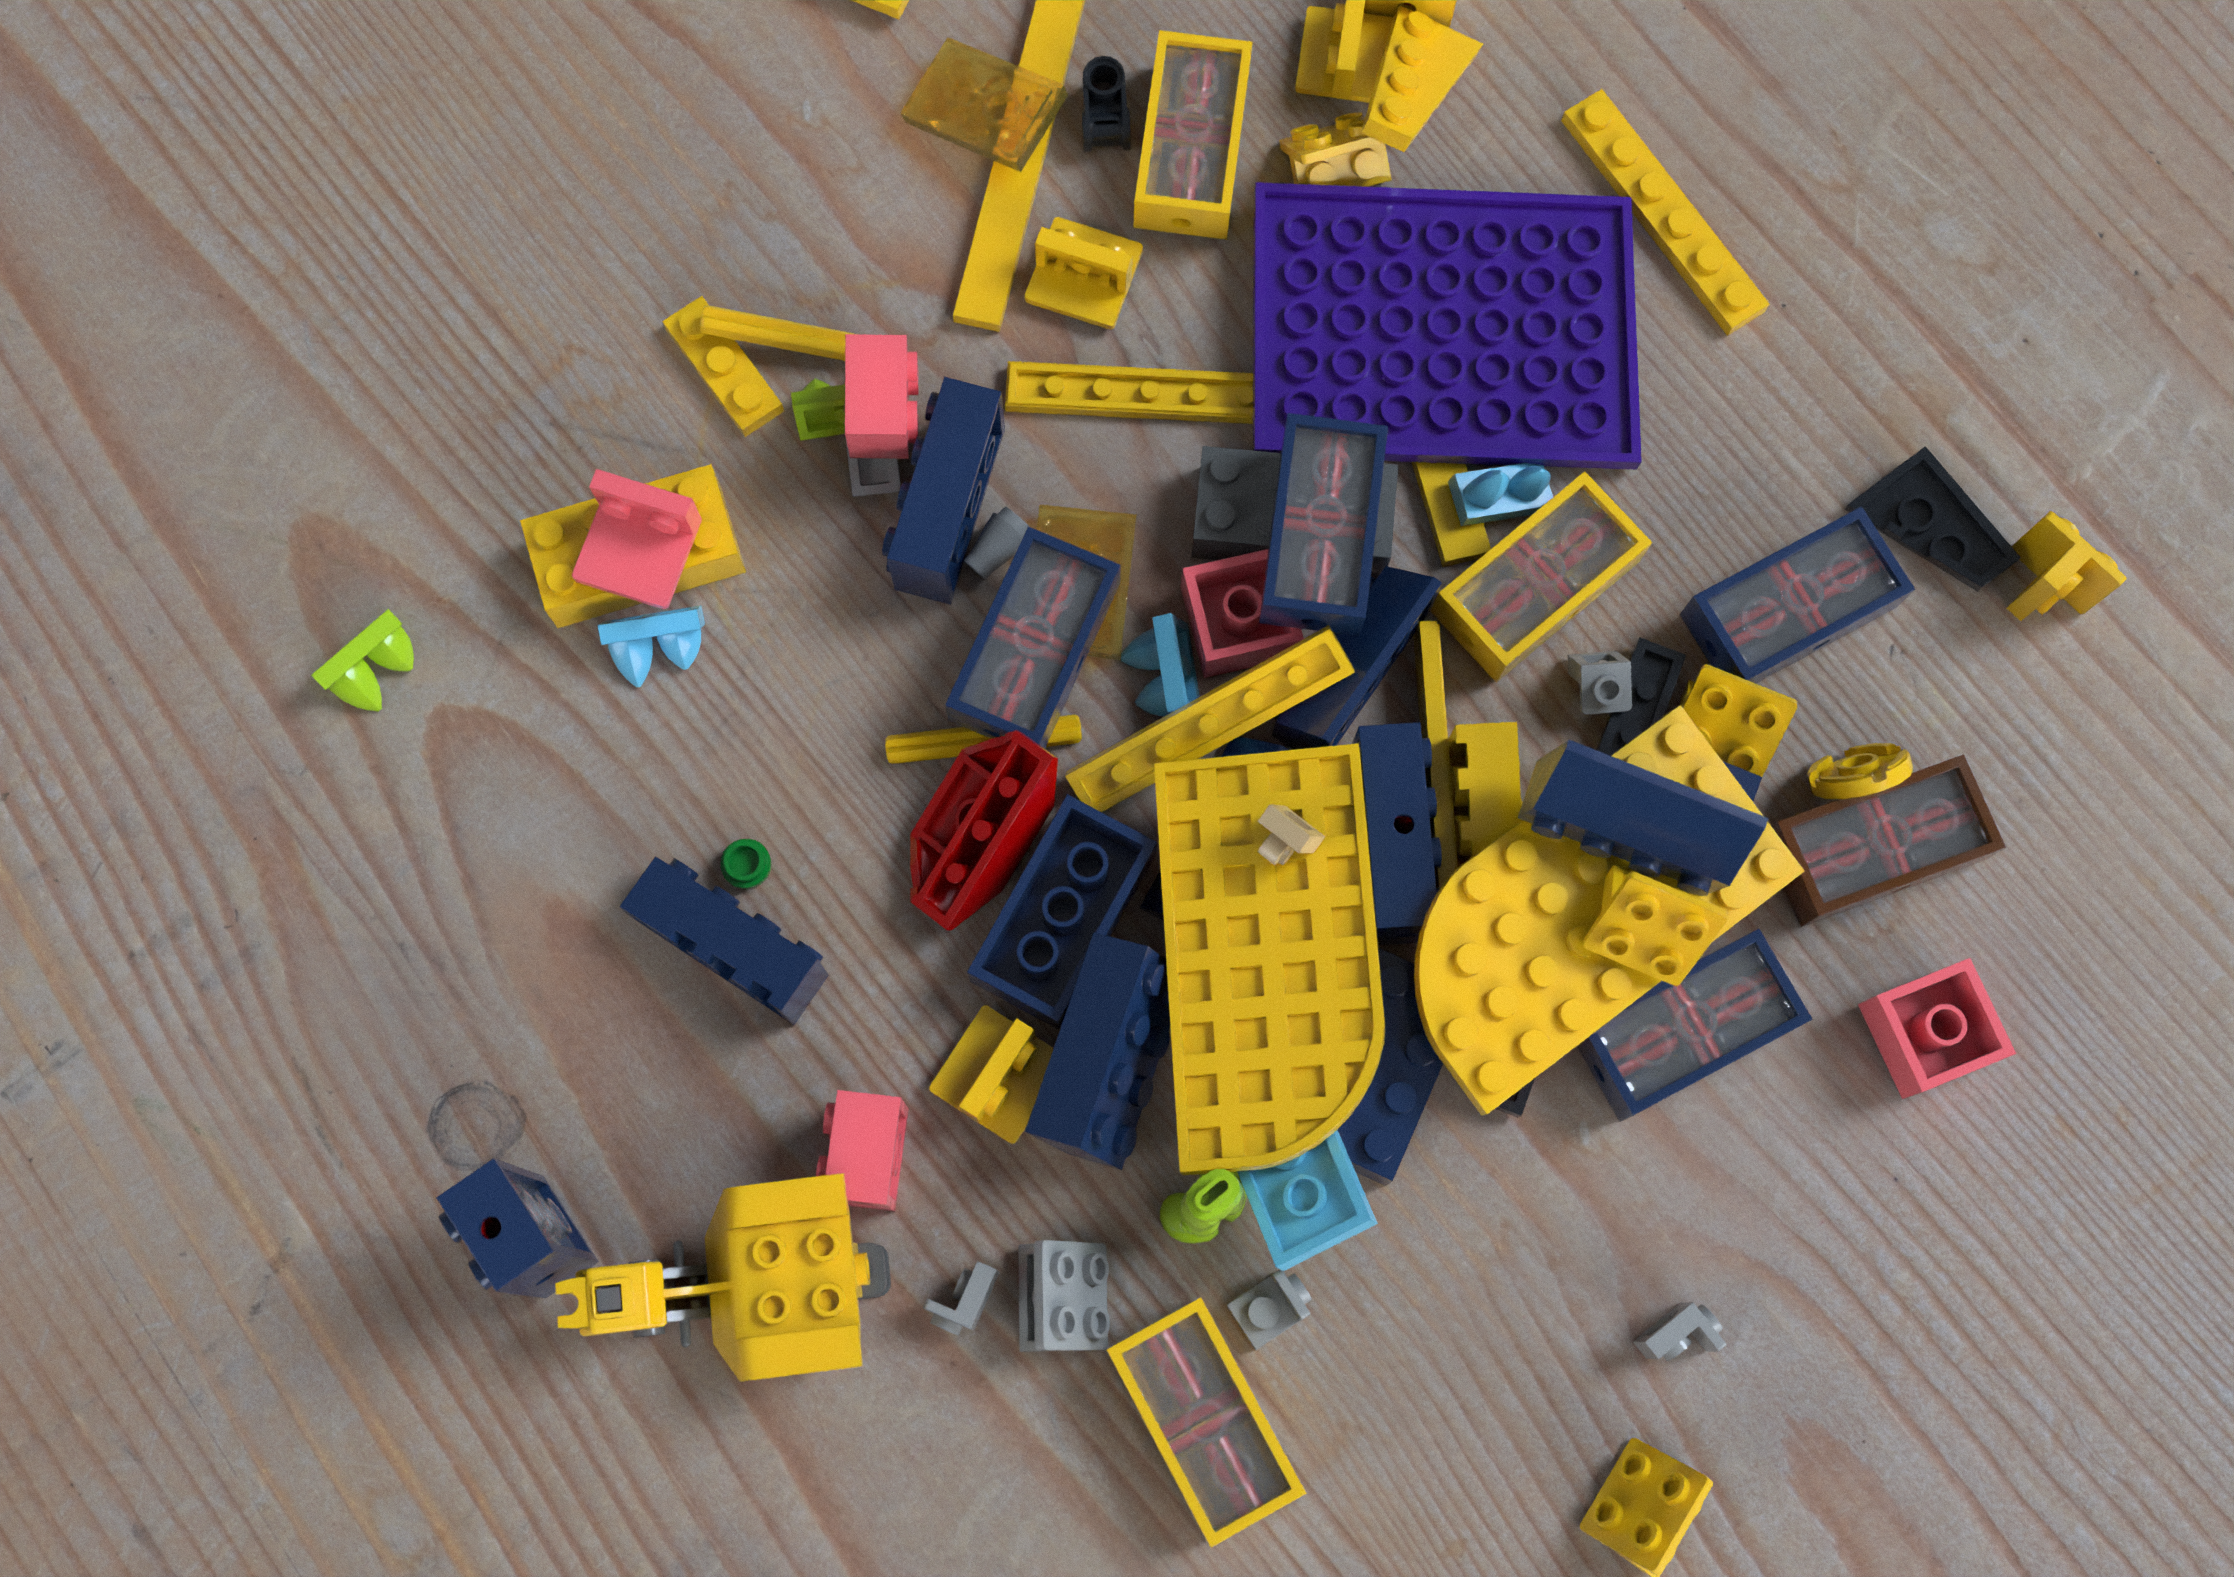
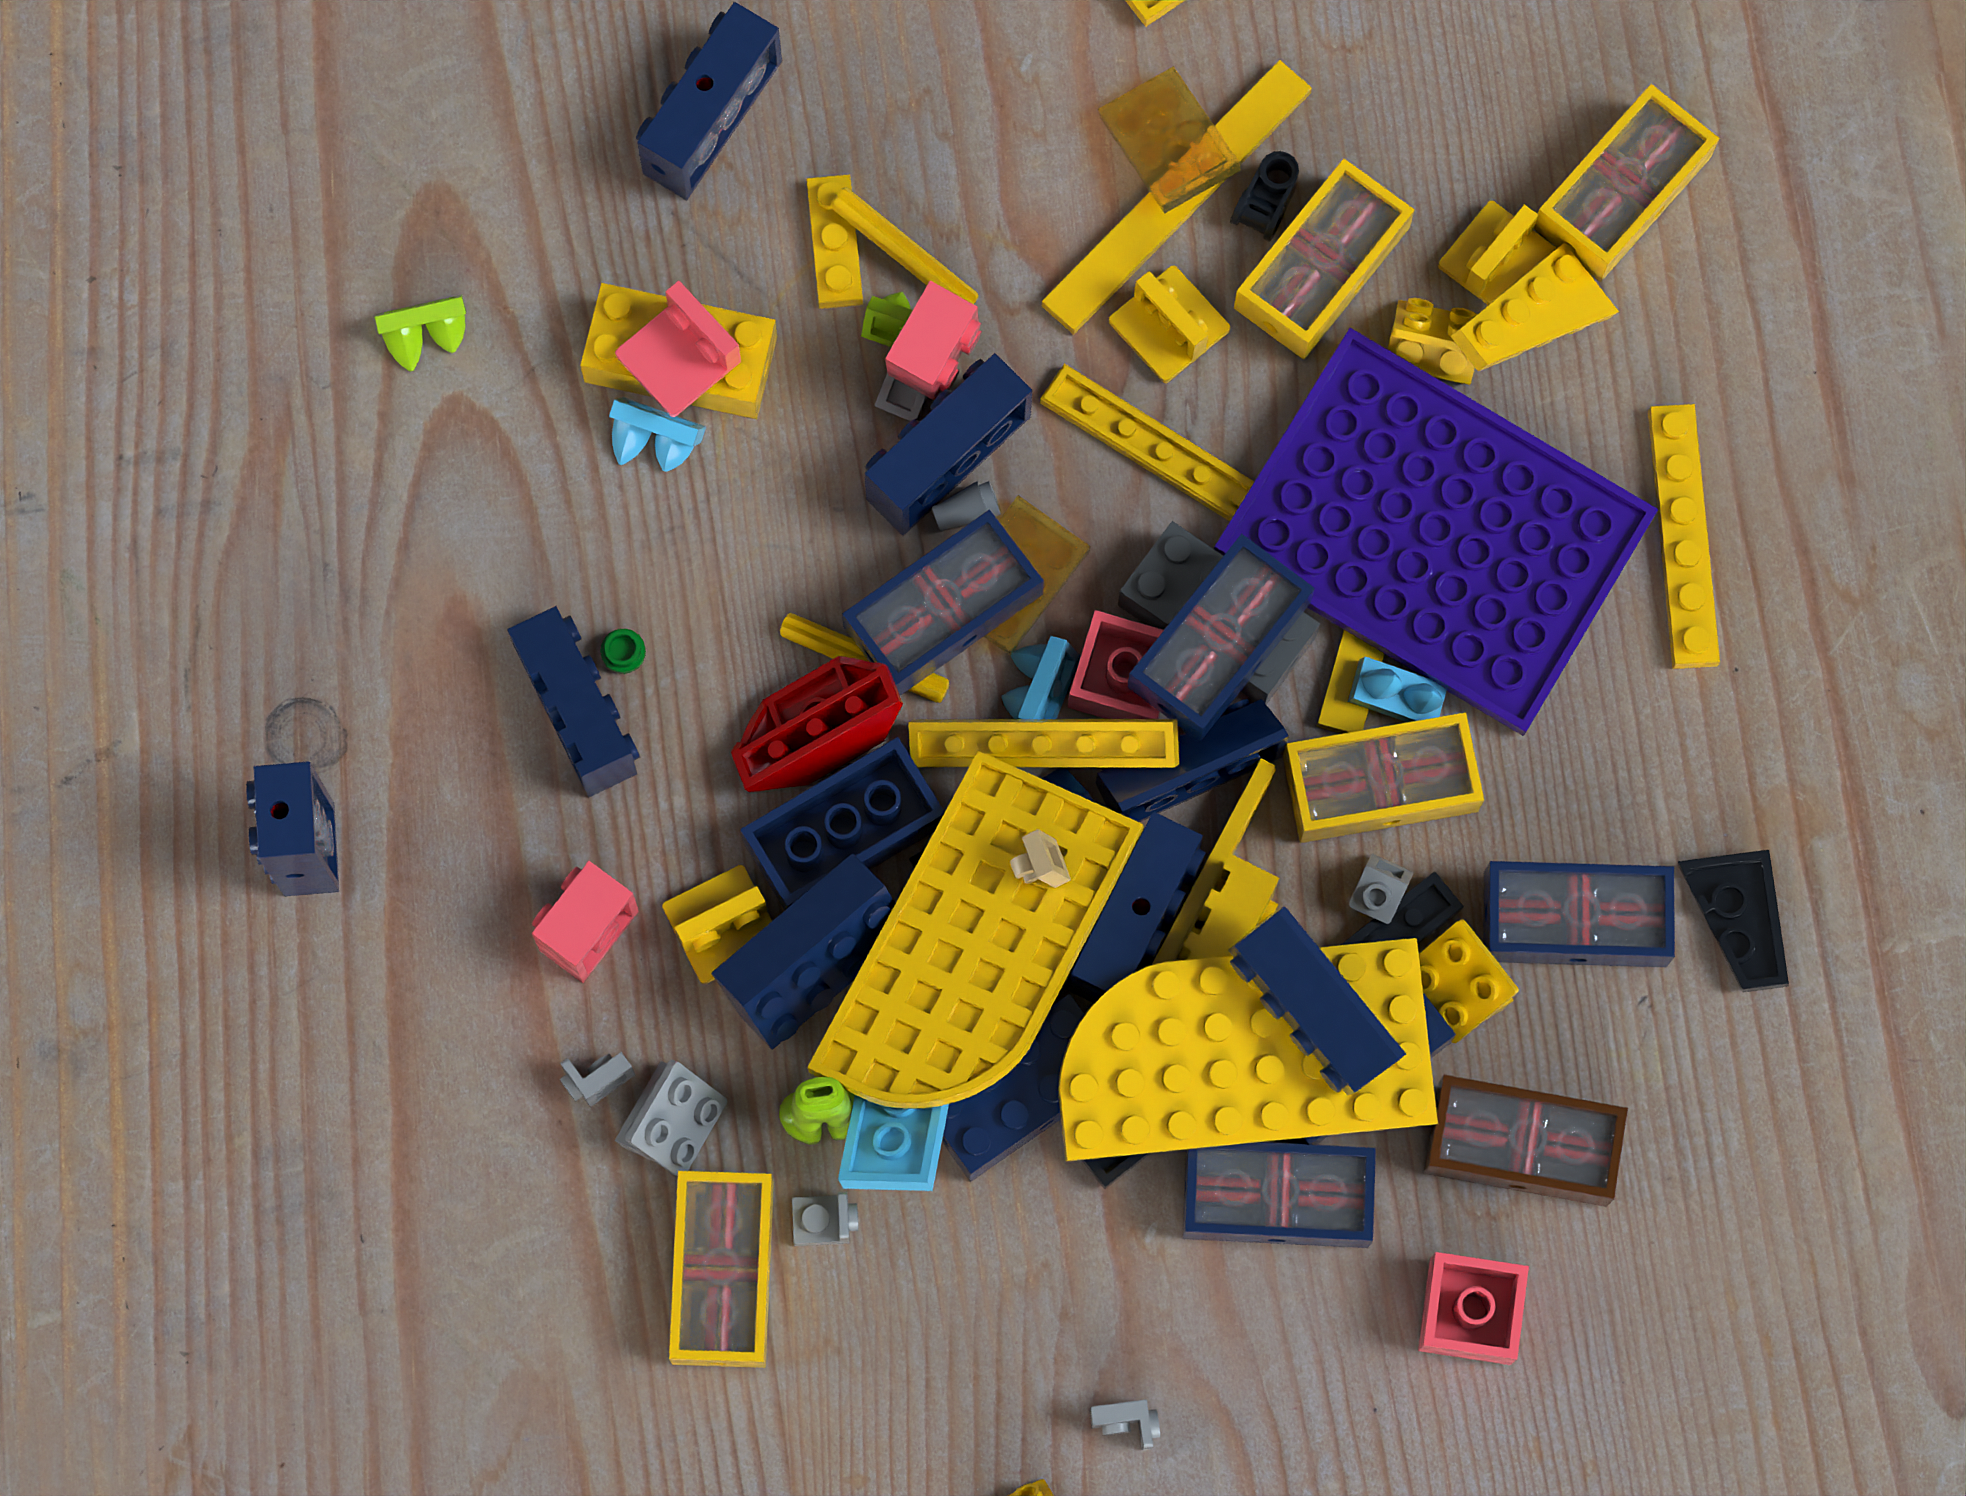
camera: 30 degrees right, 0 degrees up
yellow piece [555,1173,891,1382] -> none
yellow bracket [1583,864,1728,986] -> none
yellow tile [1807,743,1913,799] -> none
yellow bracket [2006,511,2127,621] -> none
none -> dark blue brick [636,1,782,200]

